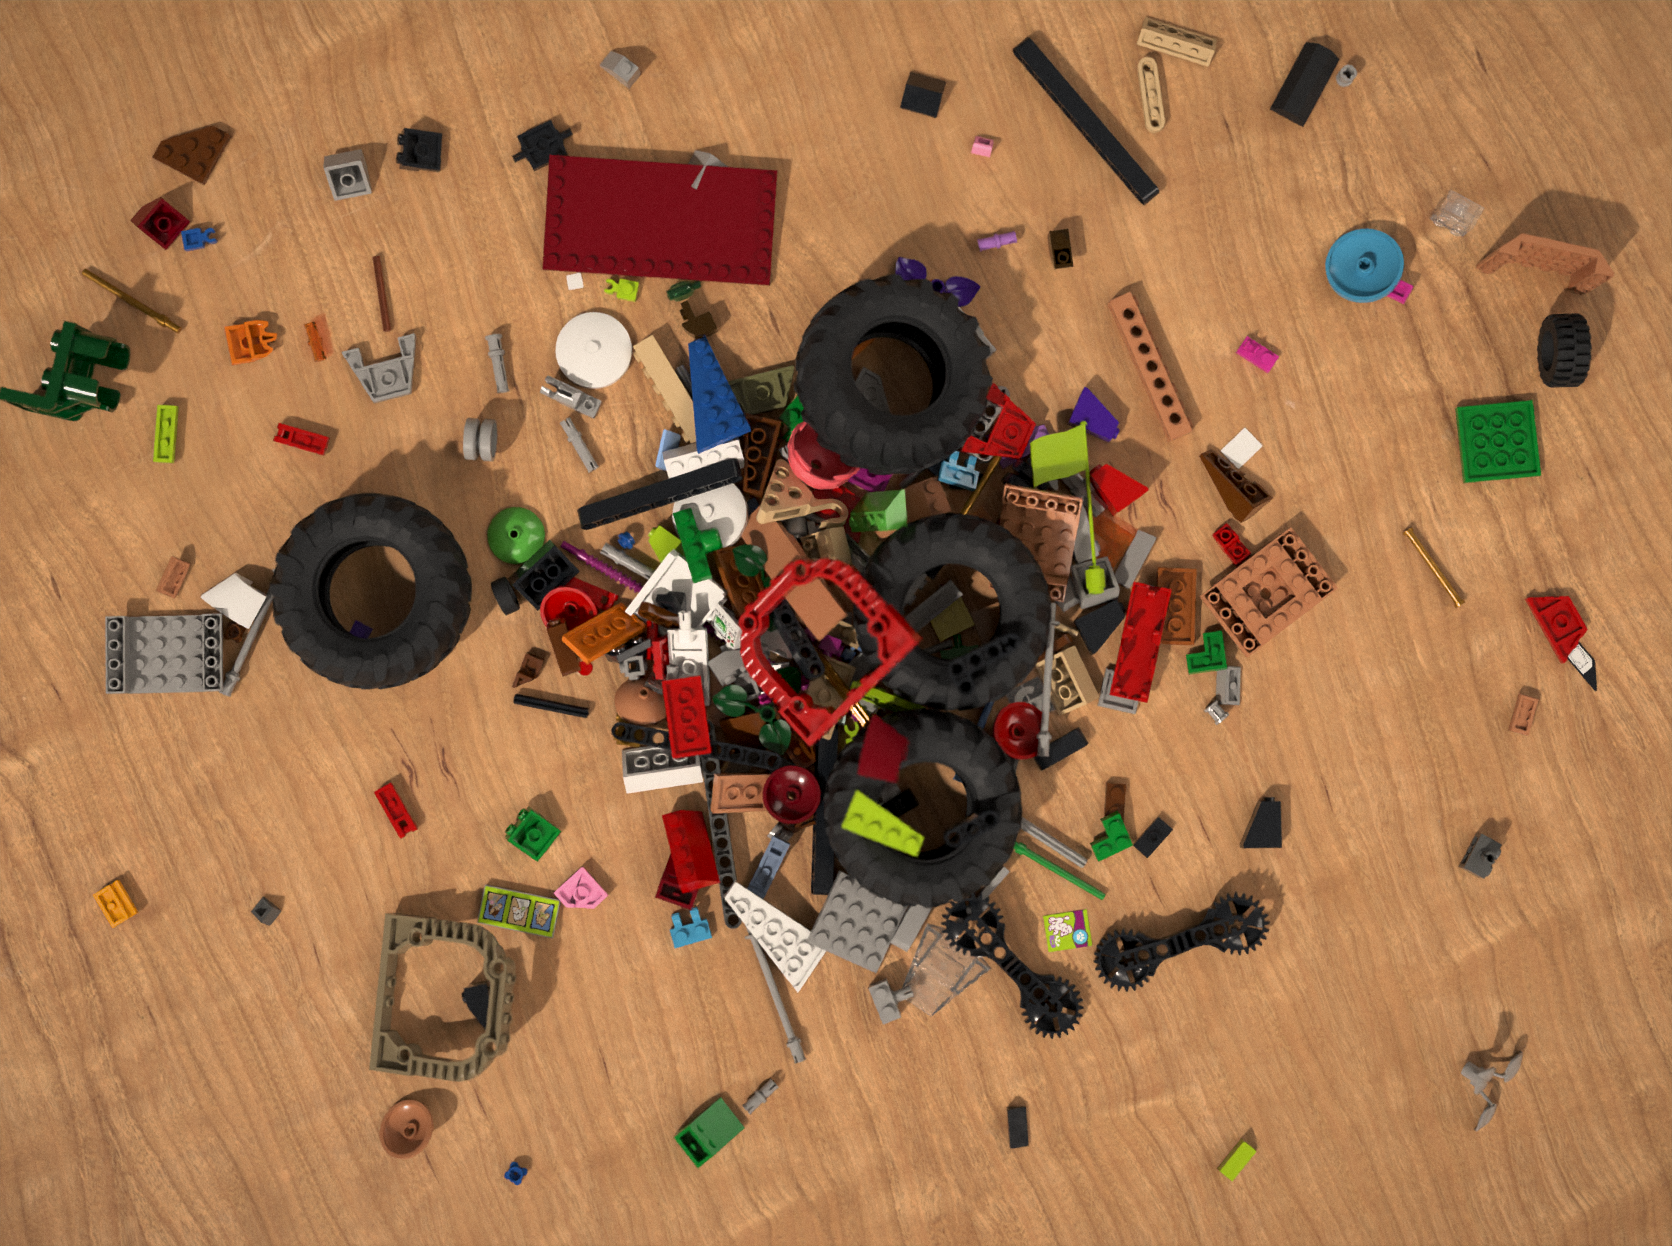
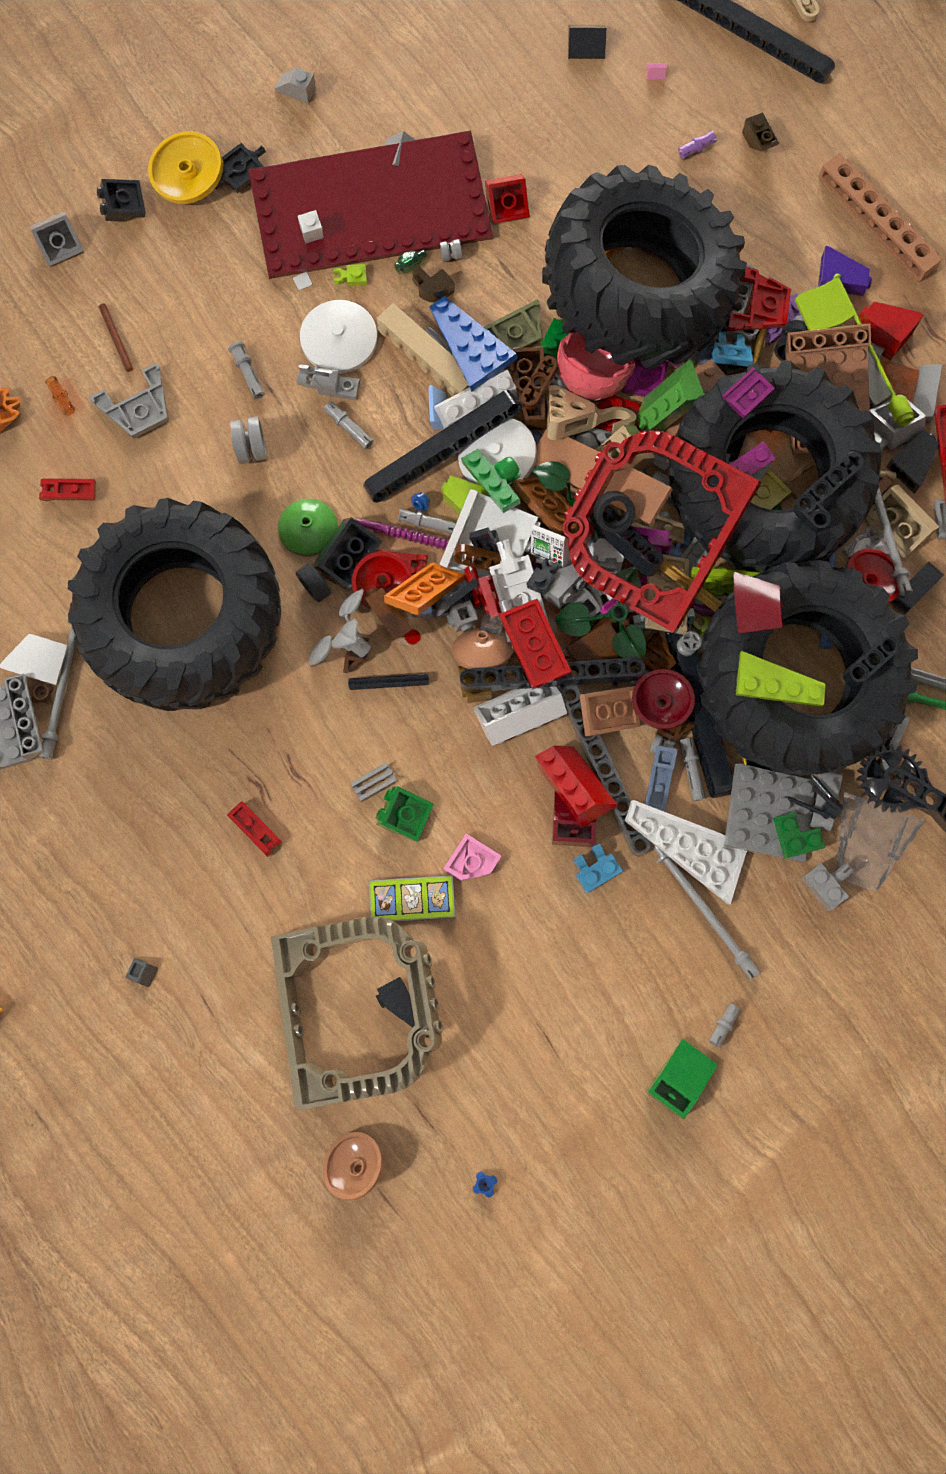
camera: 10 degrees left, 10 degrees down
none -> yellow dish [148,131,223,204]
none -> white brick [298,210,324,243]
none -> light grey plant [309,589,371,667]
none -> light grey tile [350,763,397,802]
none -> light grey wheel [440,239,462,262]
none -> red slope [485,174,530,224]
none -> reddish brown beam [521,356,558,410]
none -> black plate [526,558,559,595]
none -> black tyre [593,490,636,533]
none -> light grey wheel [677,631,702,656]
none -> light grey pin [680,738,706,801]
none -> magenta plate [722,367,775,419]
none -> magenta plate [729,441,776,476]
none -> green plate [773,812,826,859]
none -> black plant [788,775,844,820]

